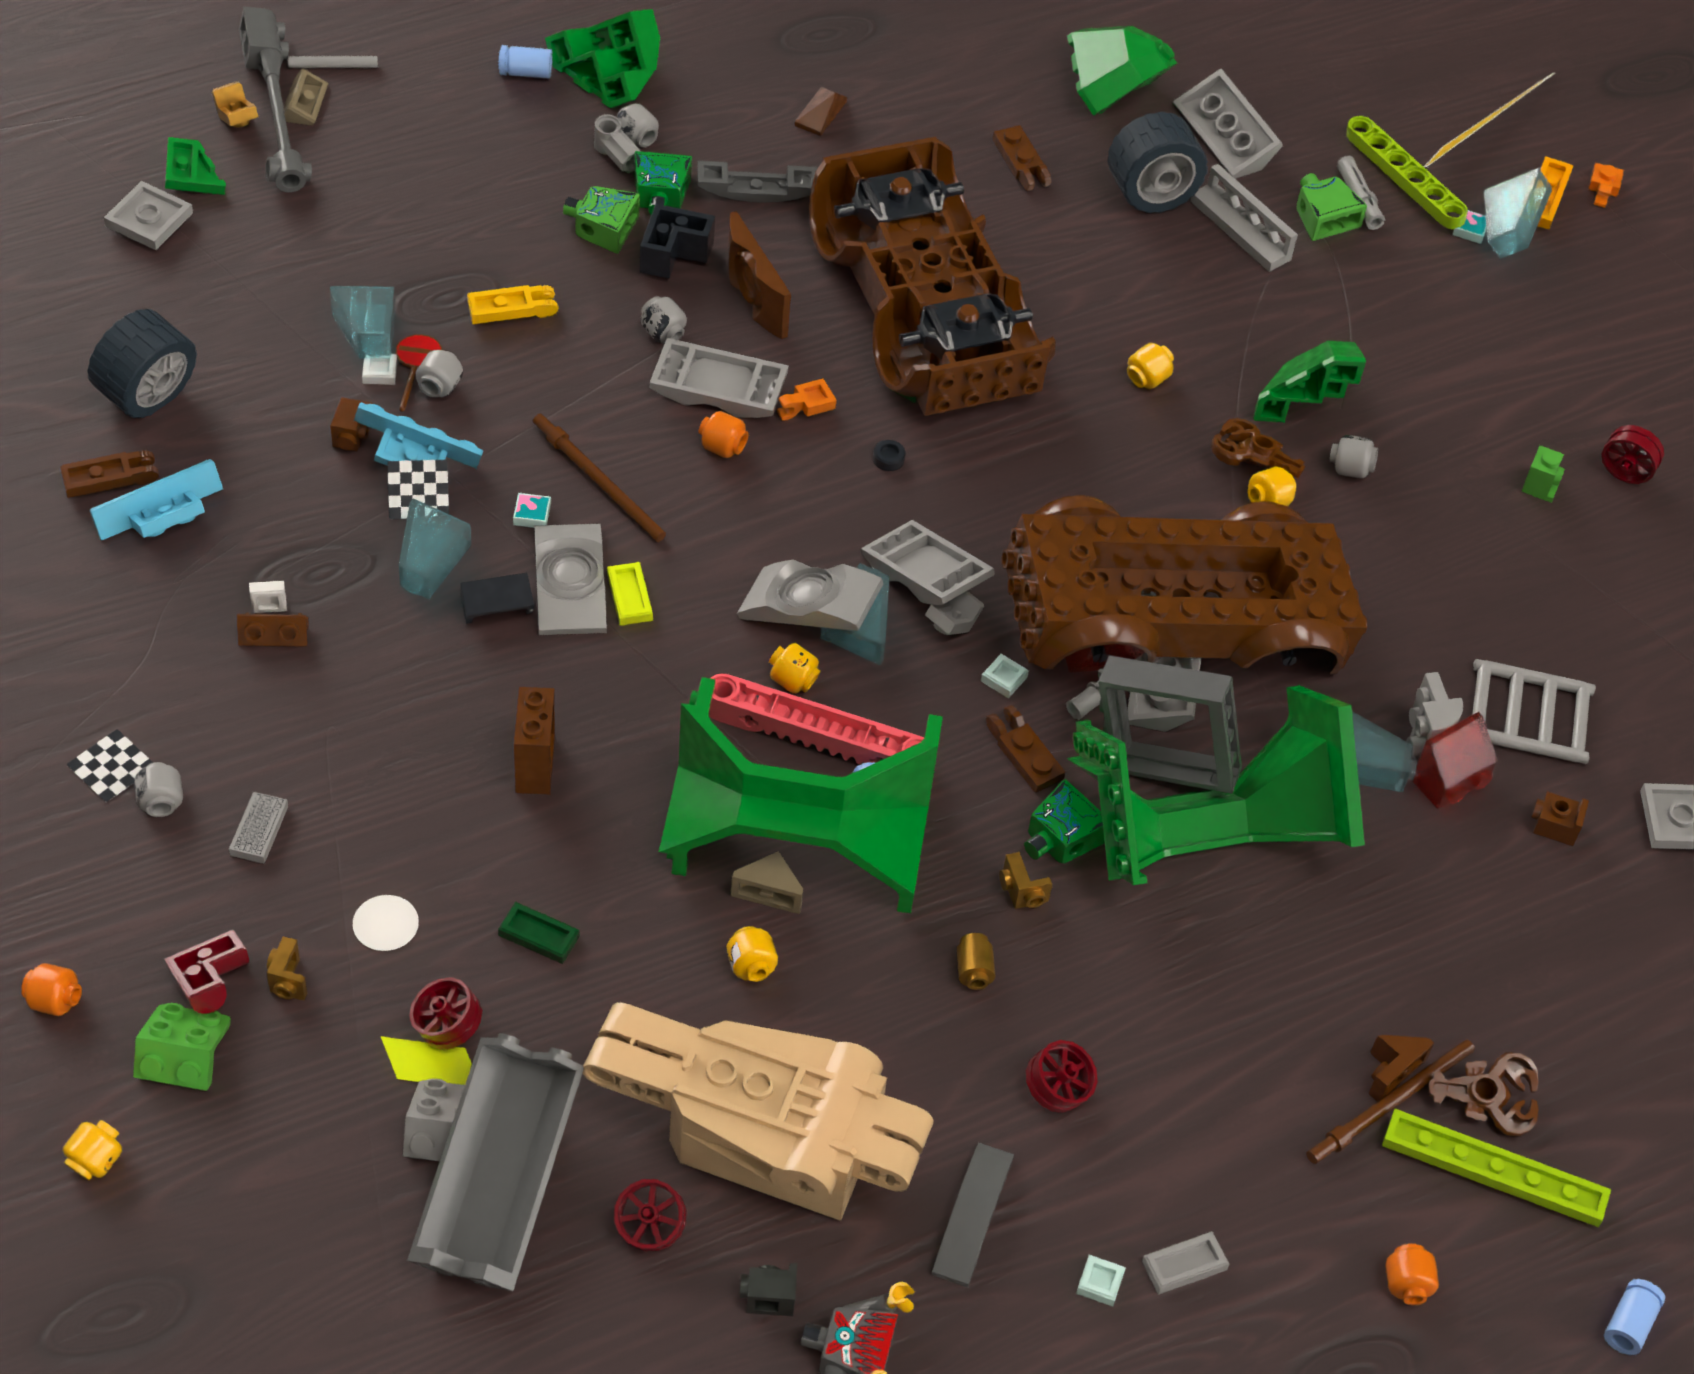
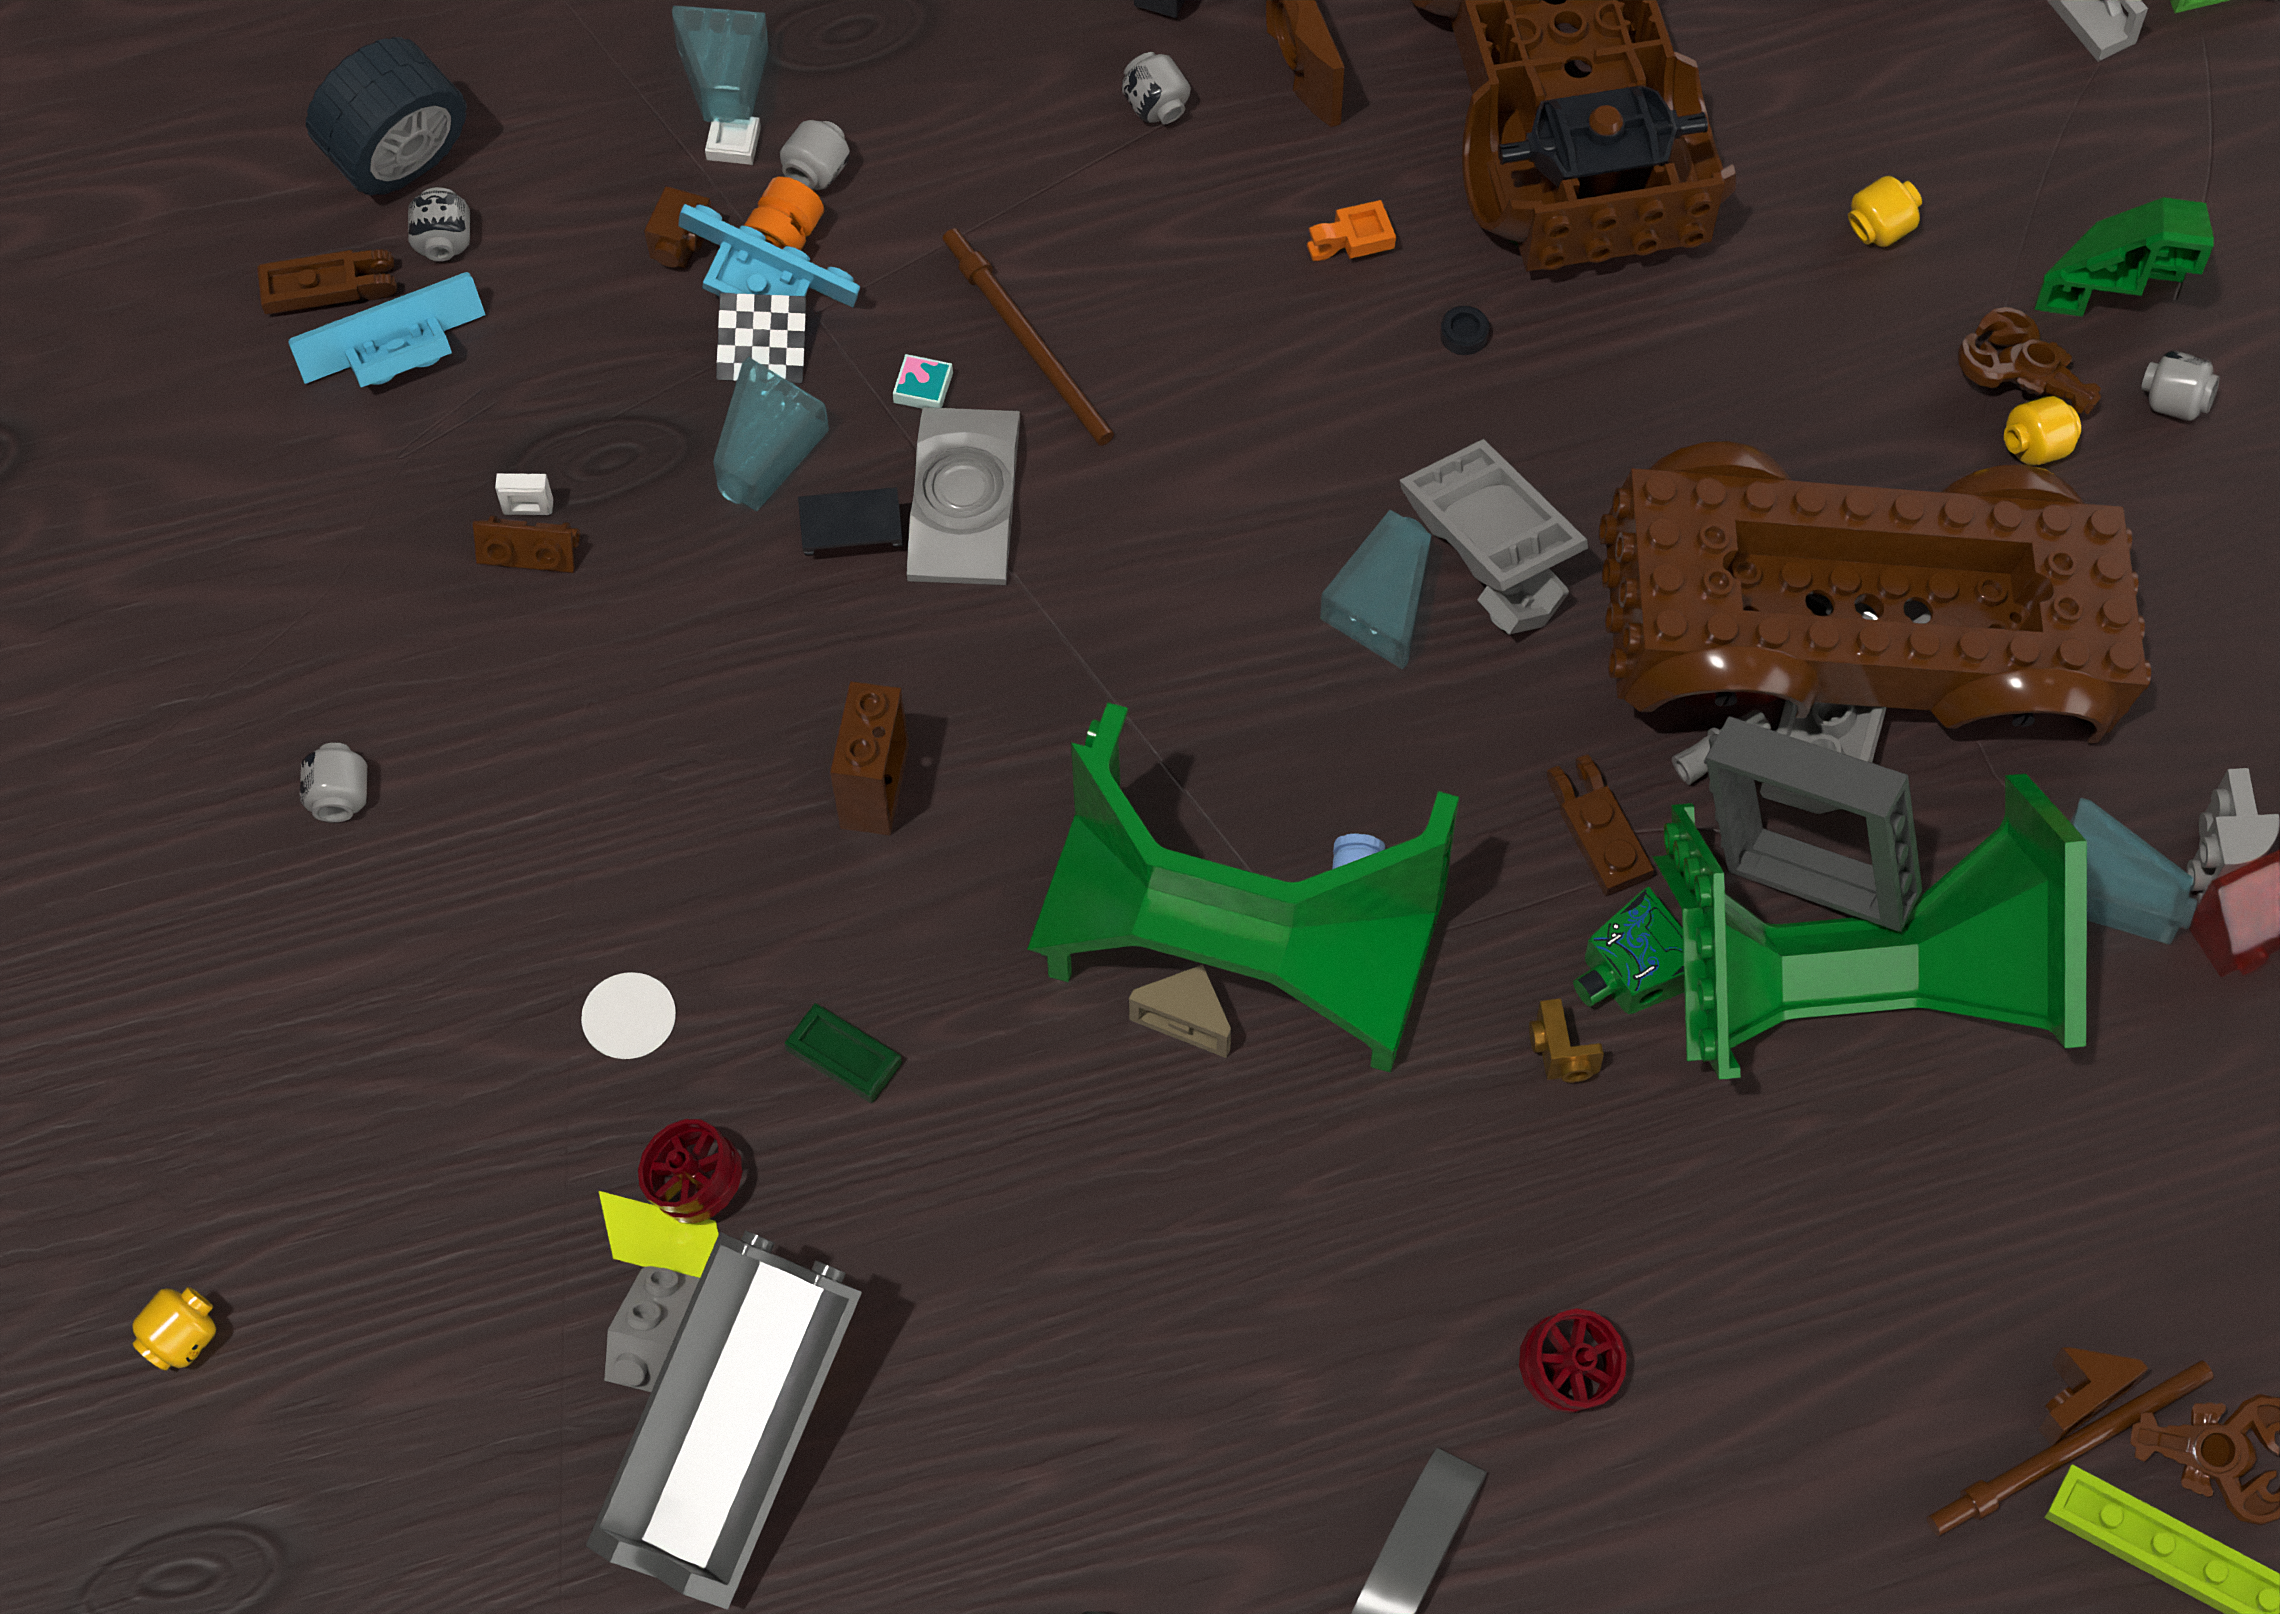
camera: 15 degrees right, 10 degrees up
orange head [21,963,82,1016] -> none
sticker [67,729,153,802] -> none
bright green bracket [133,1003,231,1091] -> none
dark red brick [164,930,249,1014] -> none
light grey tile [229,792,288,864] -> none
pearl gold bracket [267,936,307,1000] -> none
piece [395,334,442,412] -> none
yellow hinge [467,285,559,324] -> none
tan piece [583,1003,934,1221] -> none
neon yellow tile [607,562,653,625] -> none
dark red wheel [614,1179,687,1251] -> none
light grey slope [649,338,789,418] -> none
orange head [699,411,749,458] -> none
coral gear [709,673,924,764] -> none
yellow head [727,926,778,982] -> none
light grey slope [737,559,884,631] -> none
yellow head [768,643,821,694] -> none
pearl gold brick [957,933,995,990] -> none
light aqua tile [981,654,1029,698] -> none
none -> light grey head [408,187,470,261]
none -> orange wheel [744,176,824,251]

